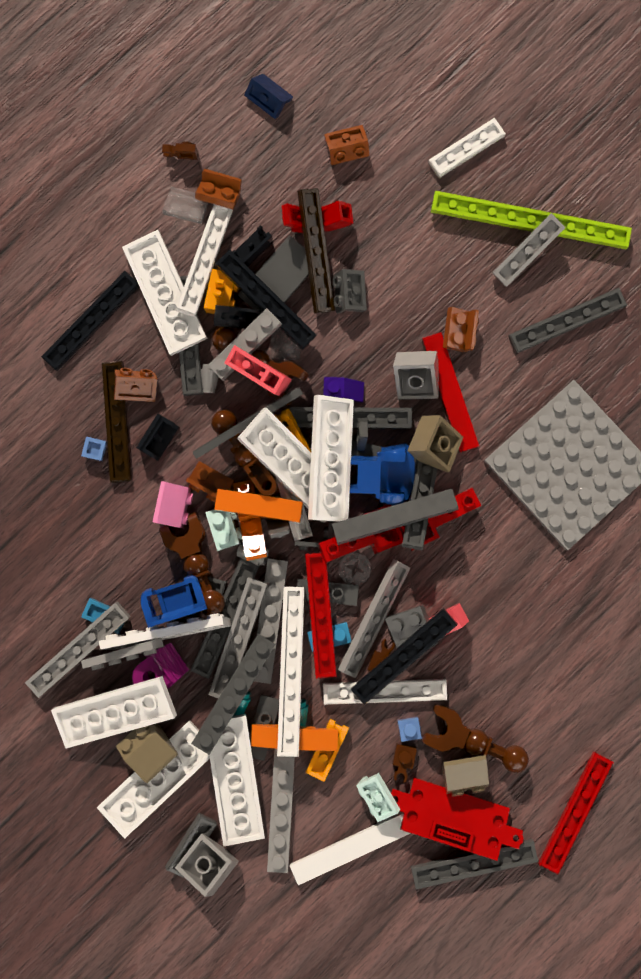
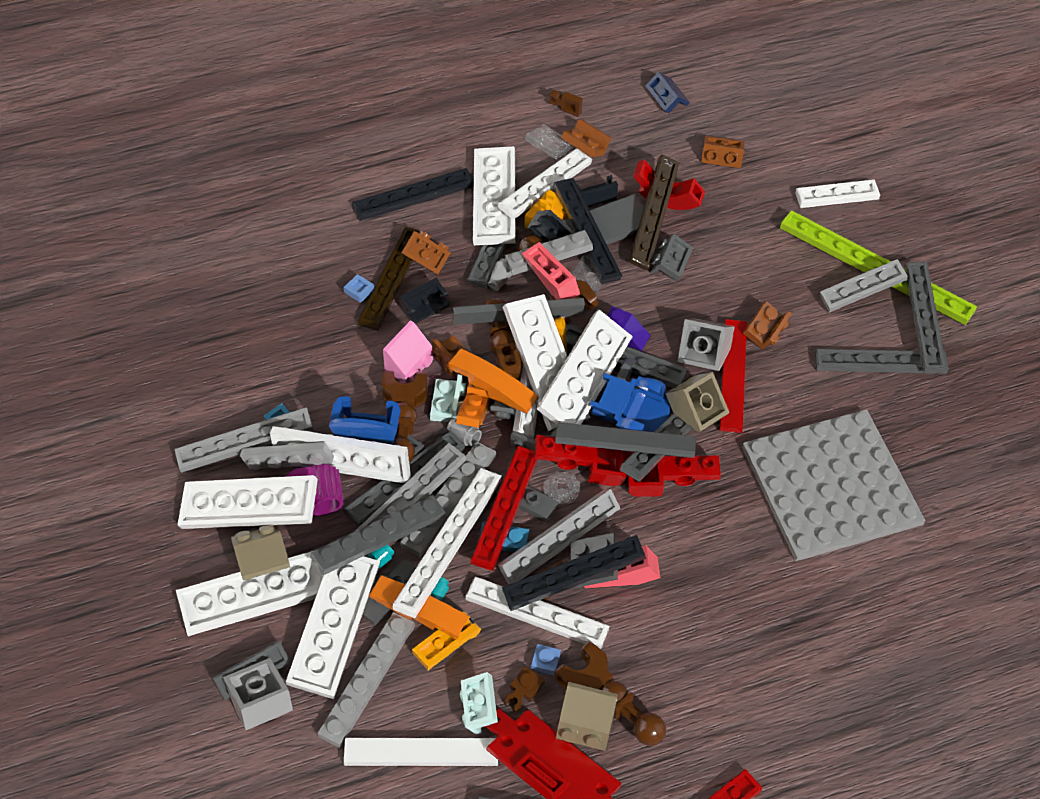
camera: 20 degrees right, 30 degrees down
none -> dark grey tile [905,262,947,374]

